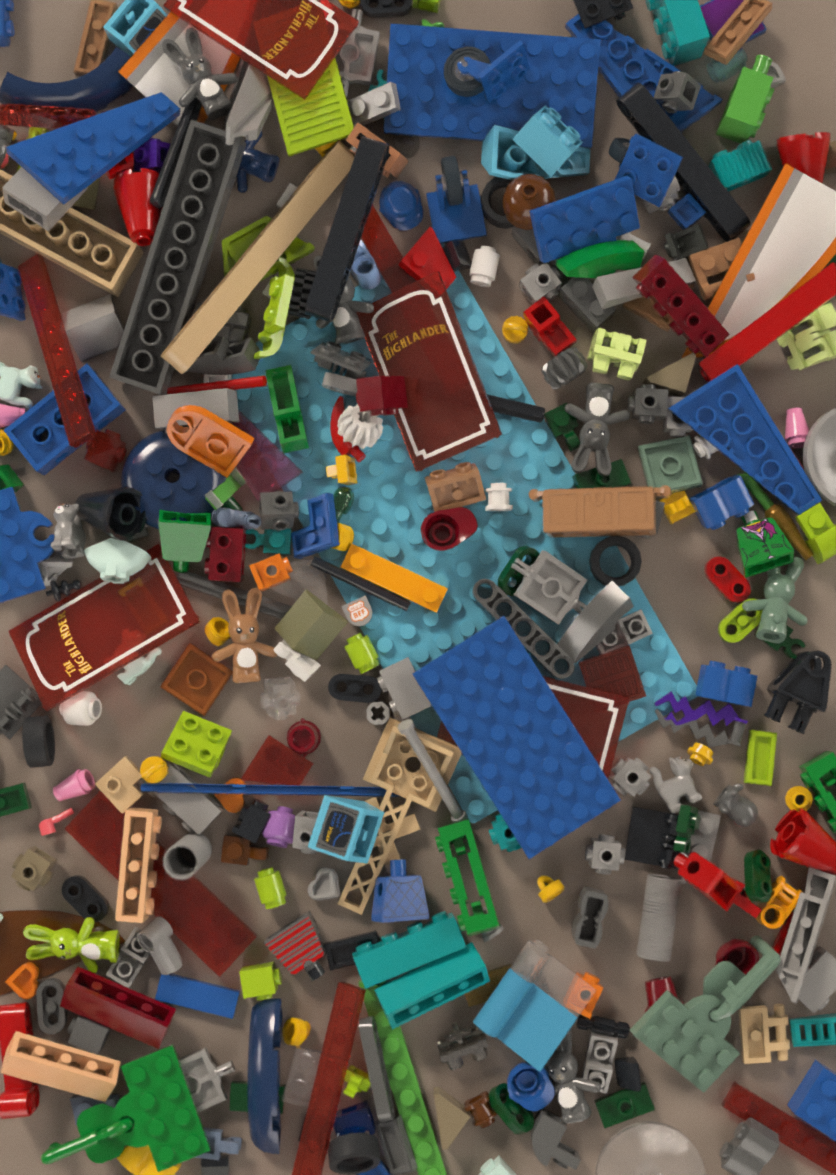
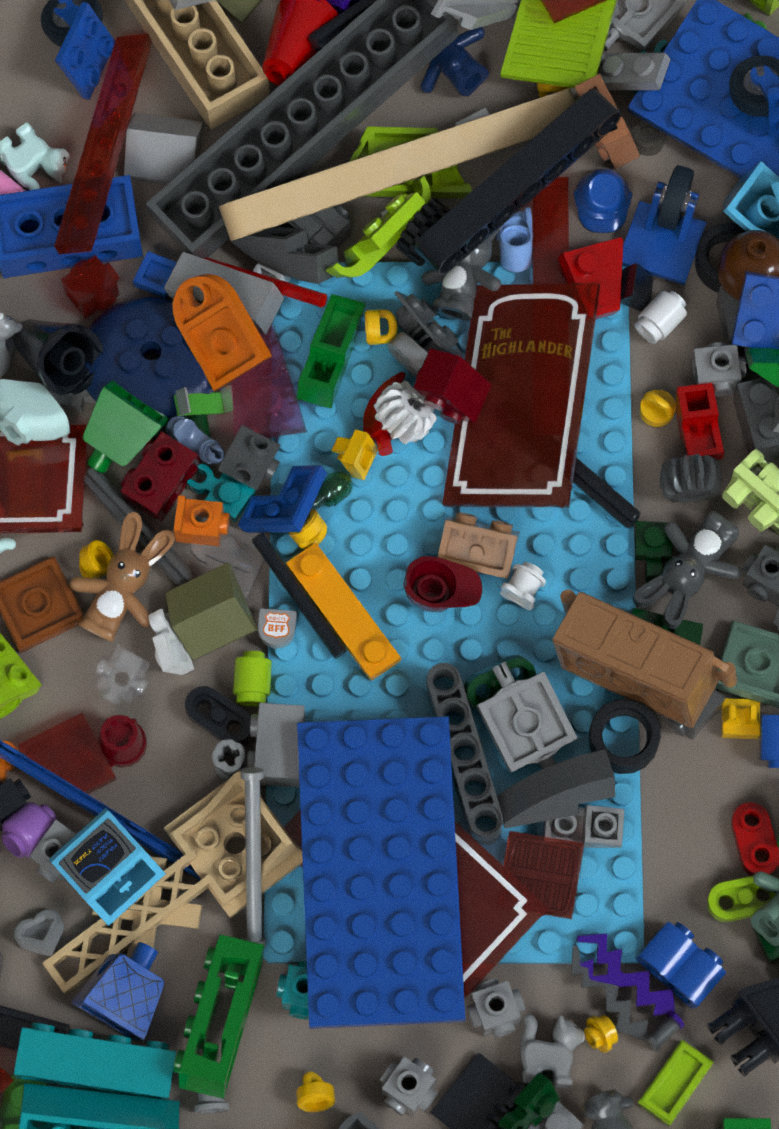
camera: 25 degrees right, 15 degrees down
none -> blue plate [133,251,177,299]
none -> yellow tile [364,309,398,345]

